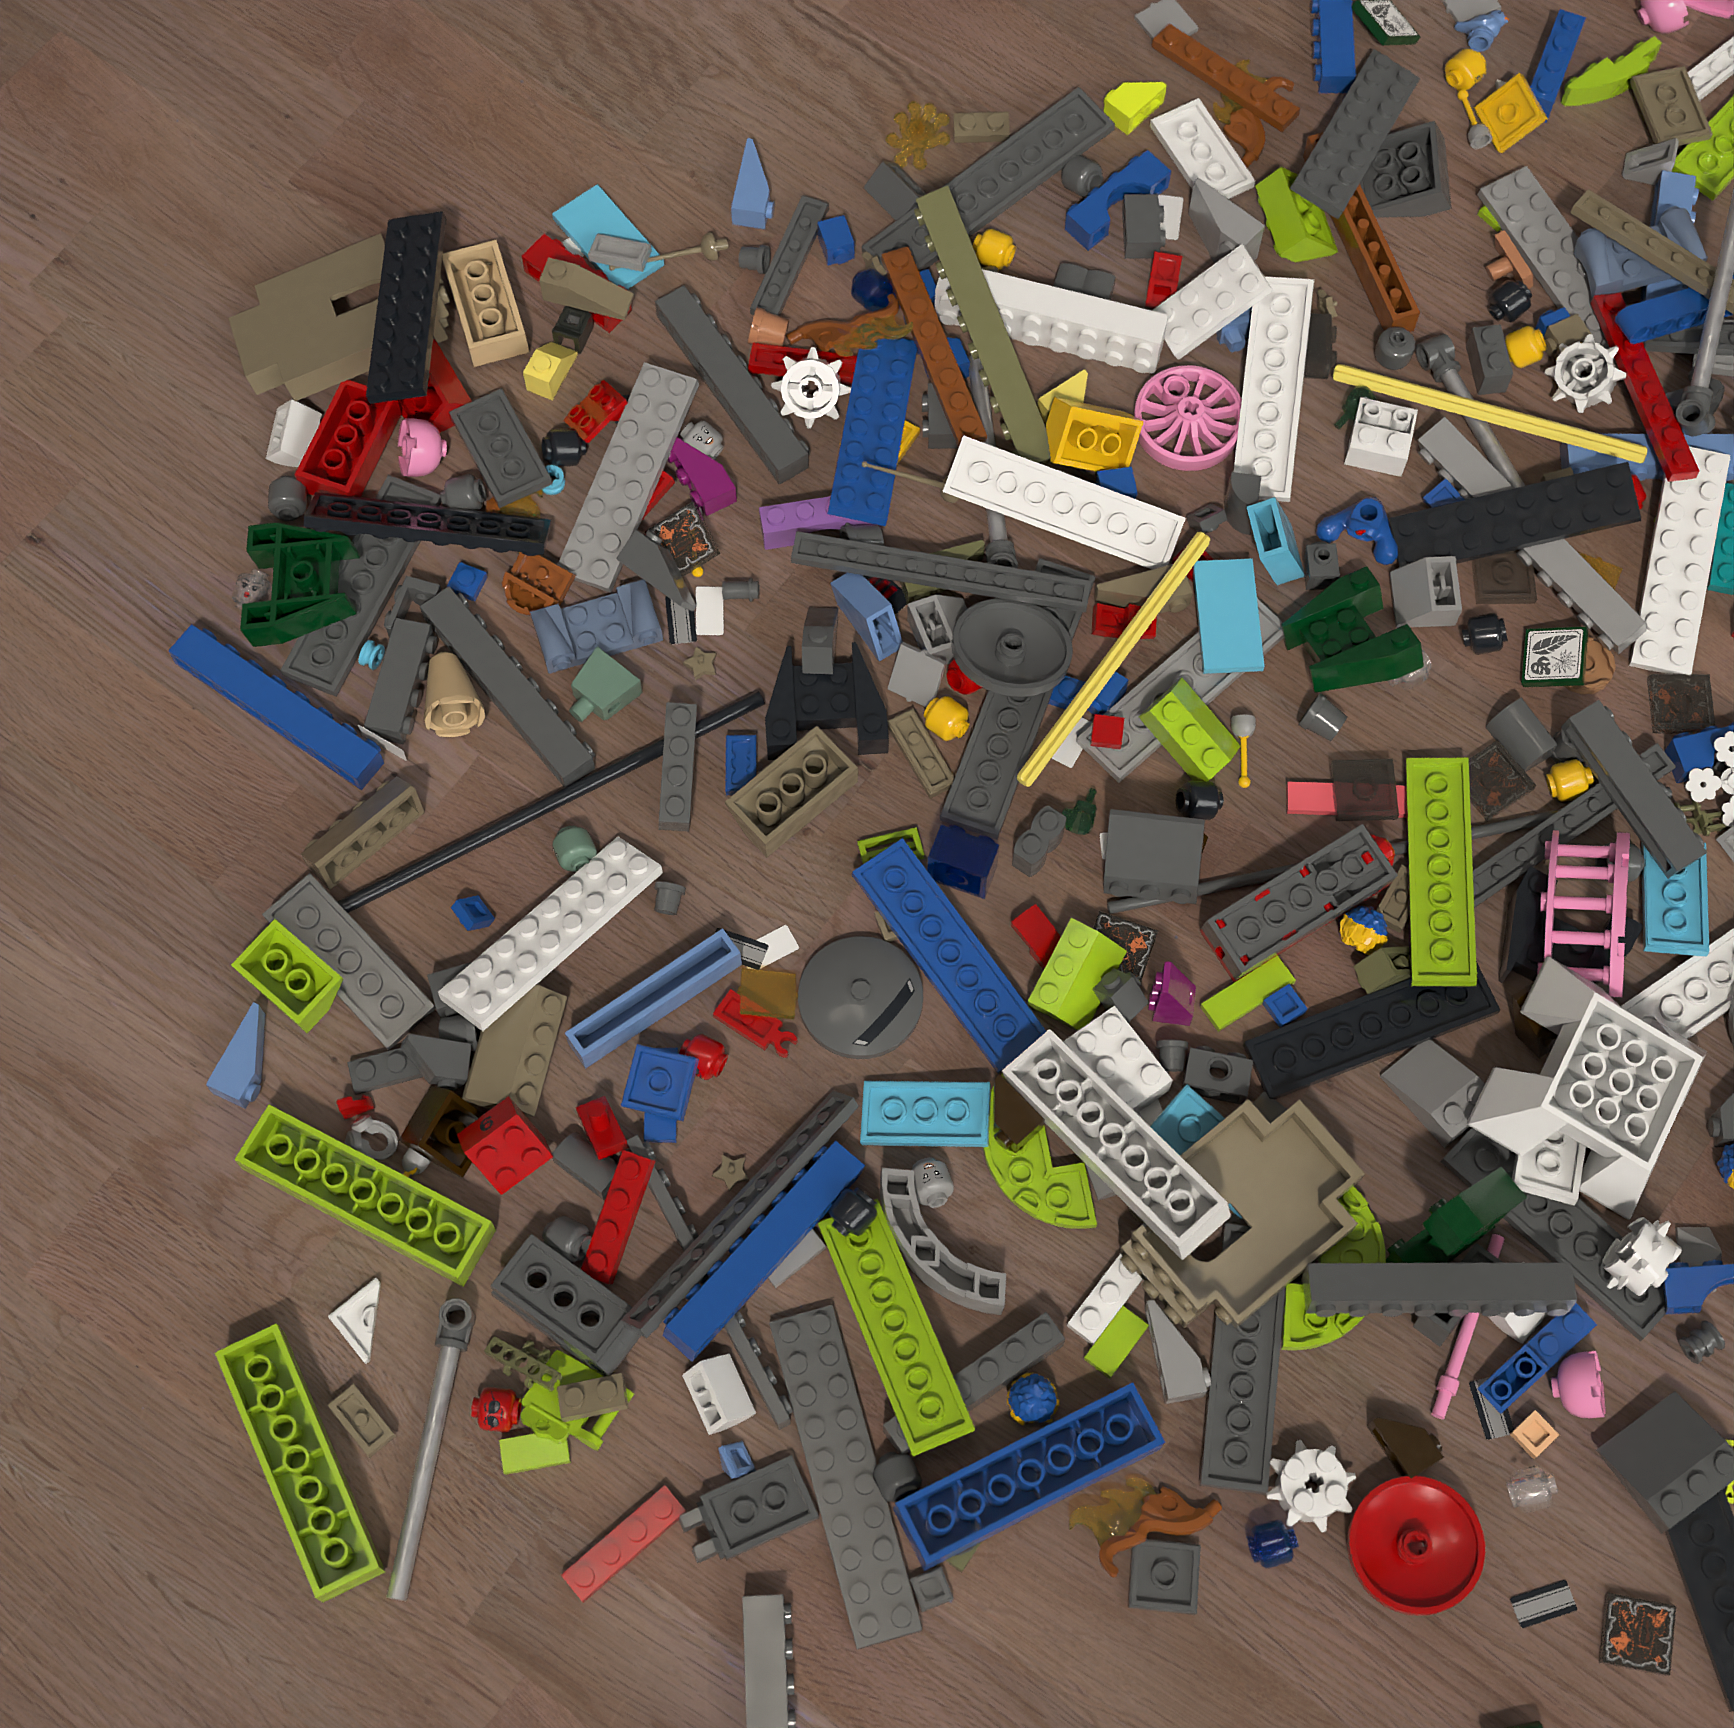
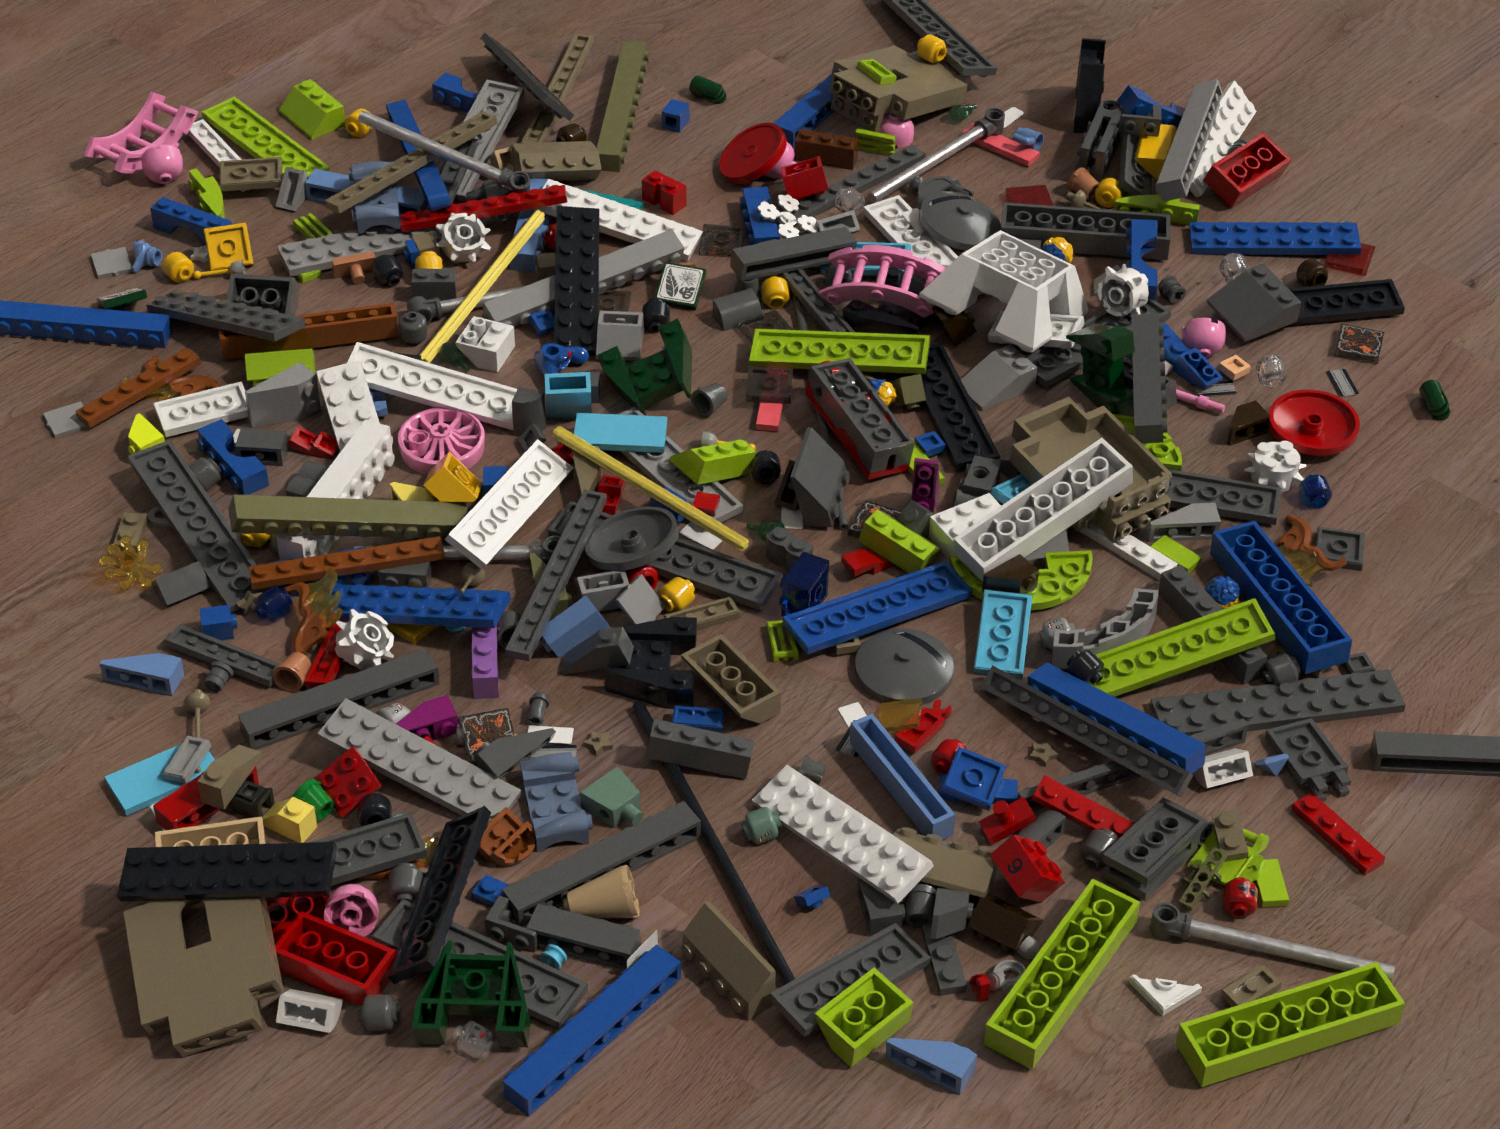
camera: 85 degrees left, 25 degrees down
none -> lime tile [293,213,333,239]
none -> green piece [293,779,335,821]

